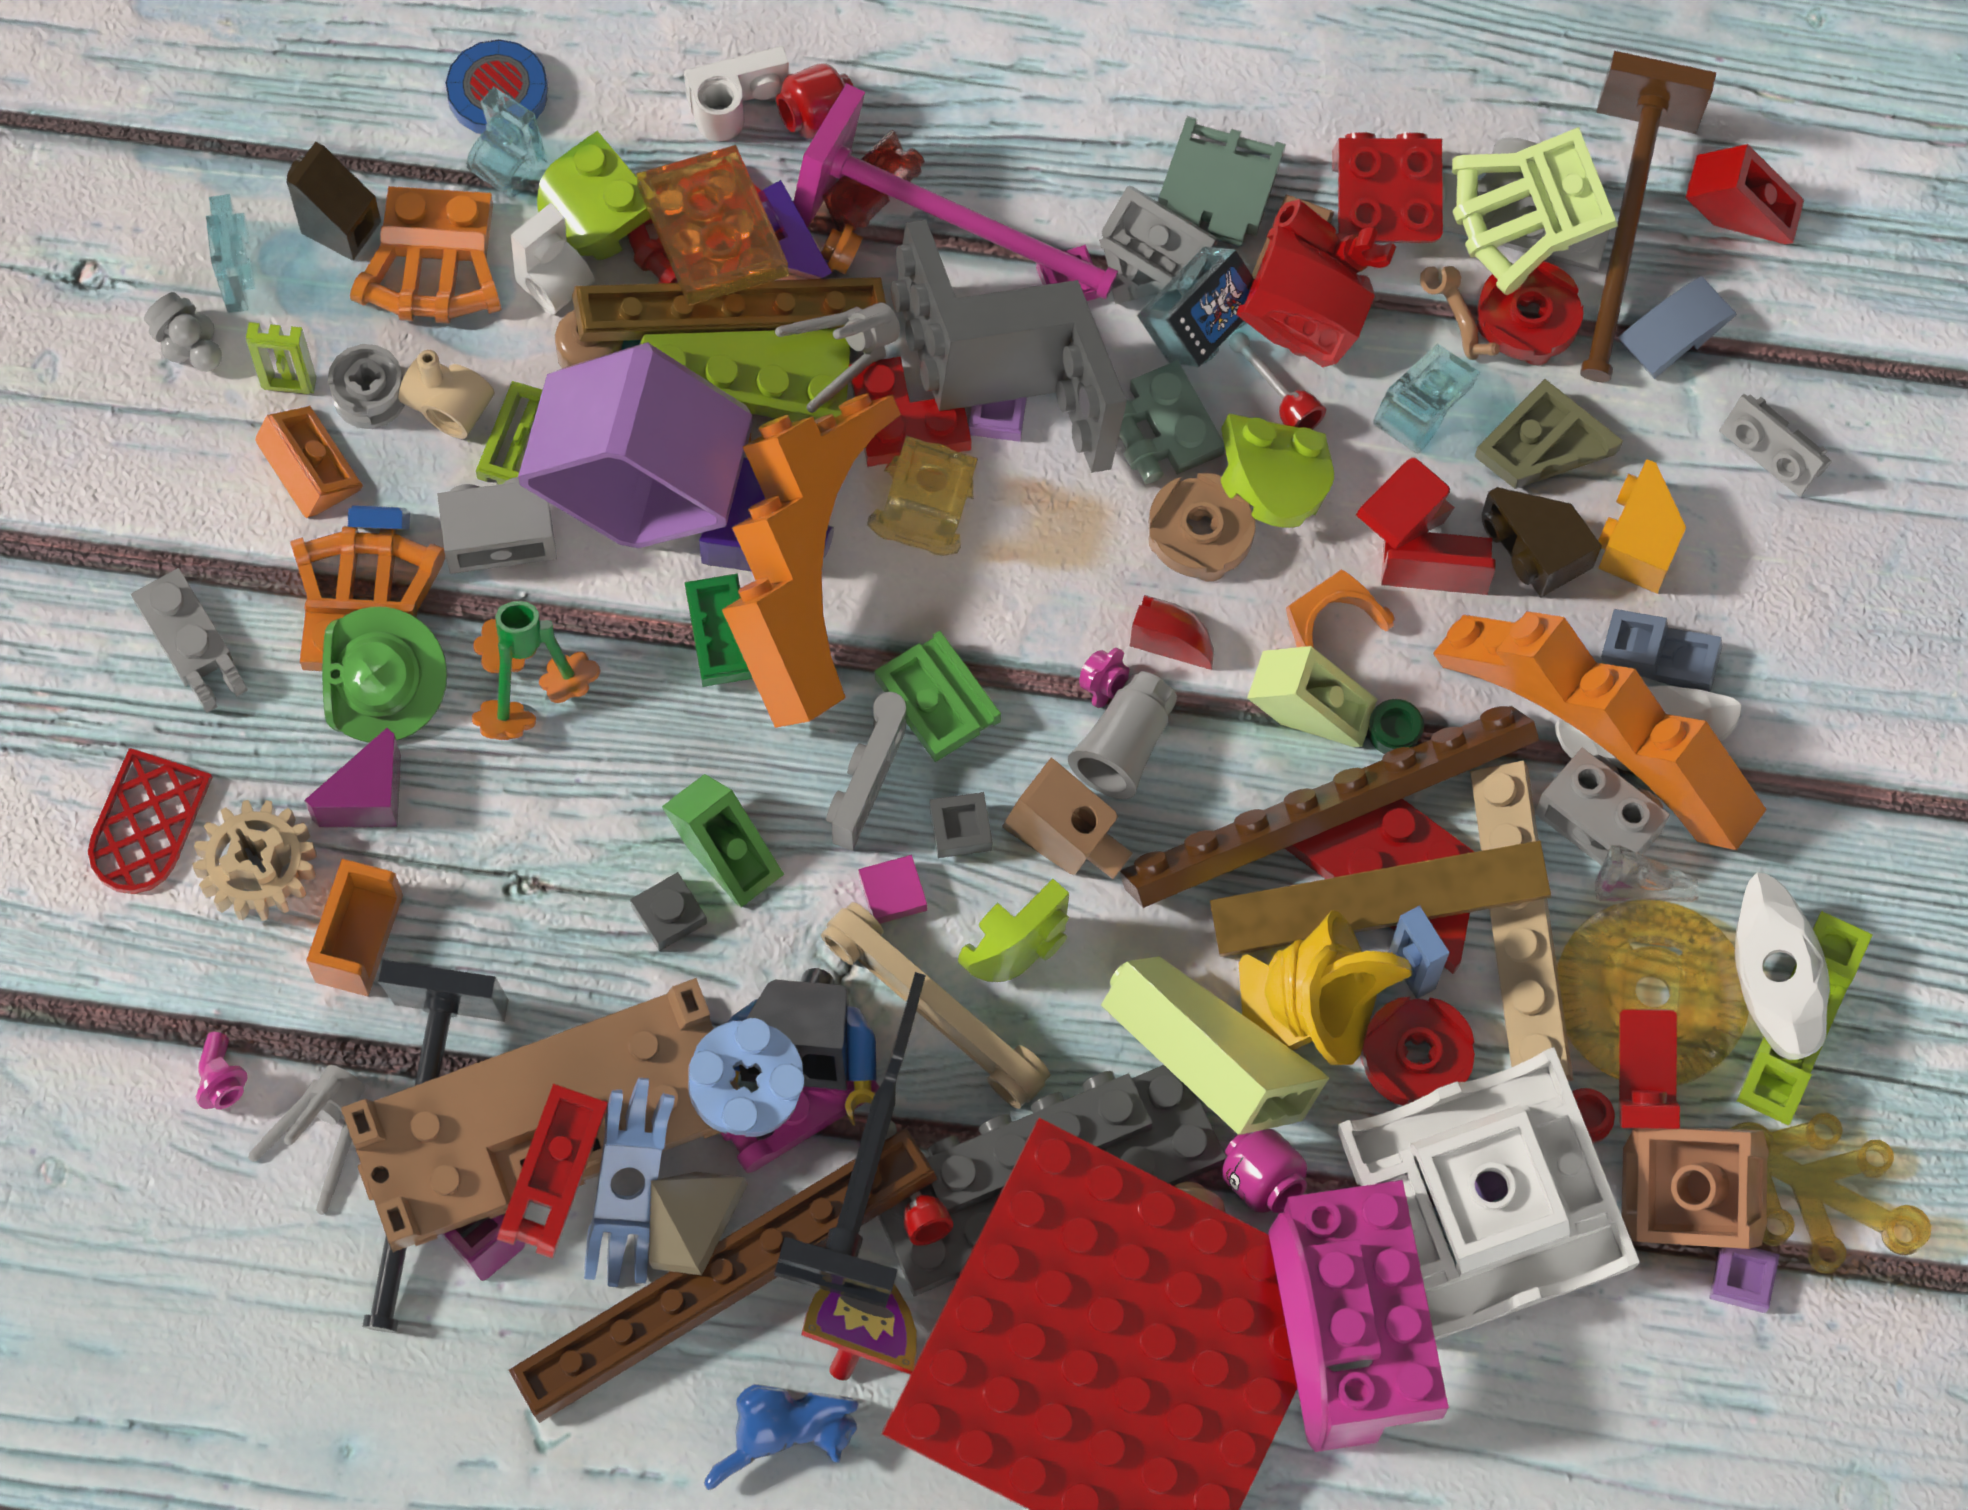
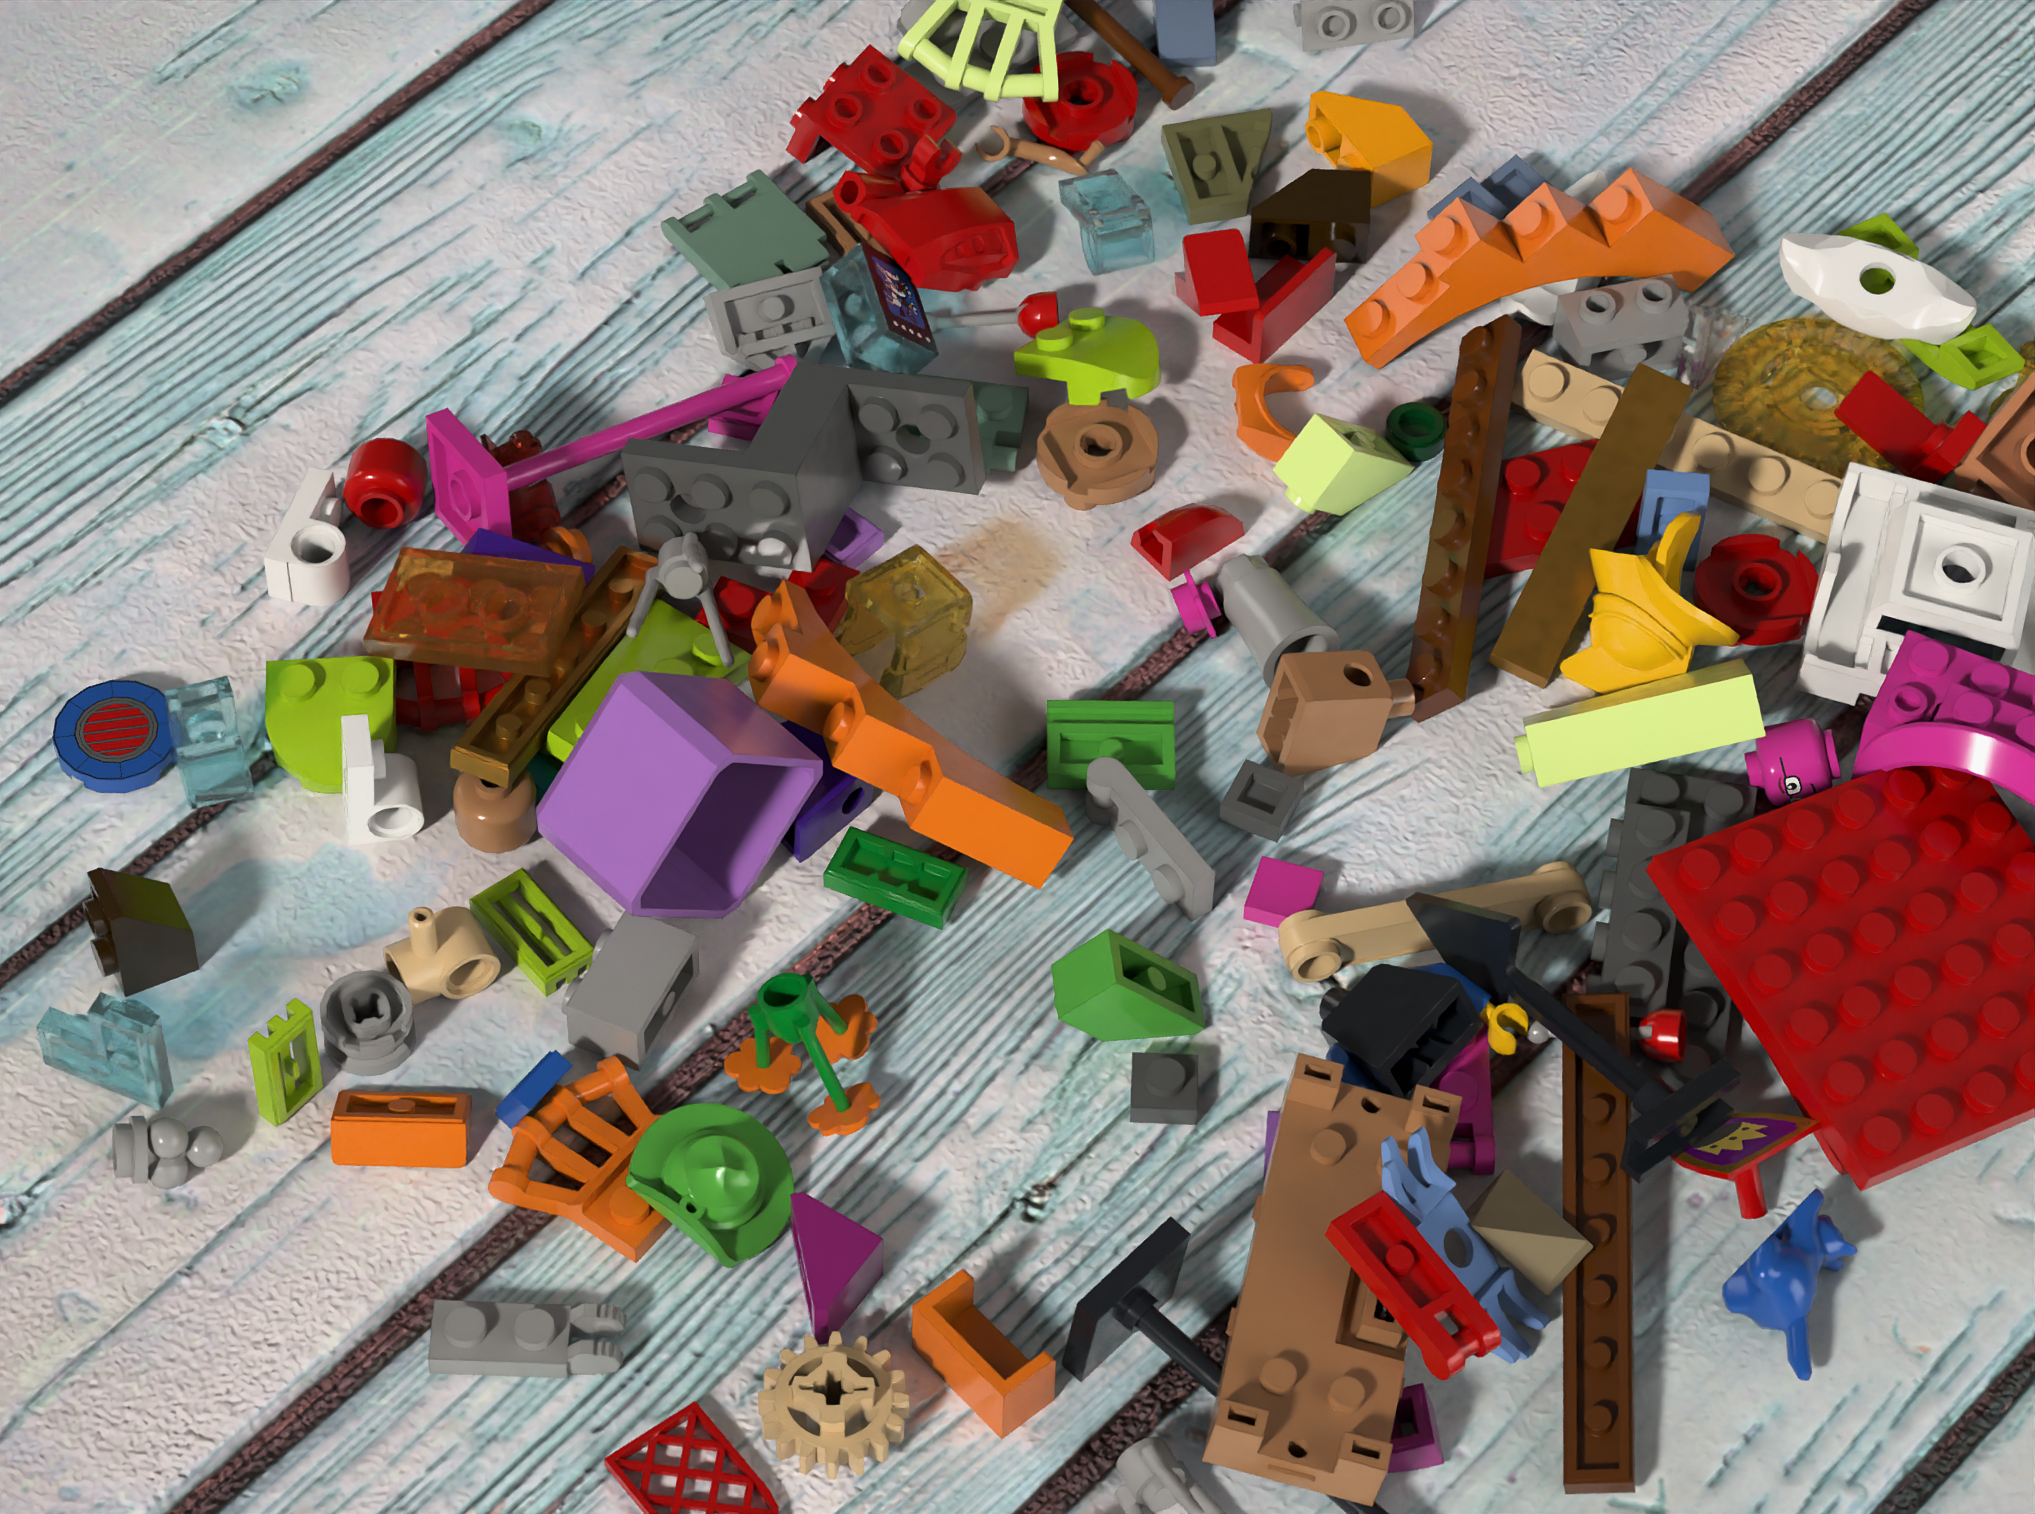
camera: 55 degrees left, 15 degrees down
orange plate [350,186,501,324] -> none
light blue plate [688,1018,804,1137] -> none
lime slope [958,879,1069,982] -> none

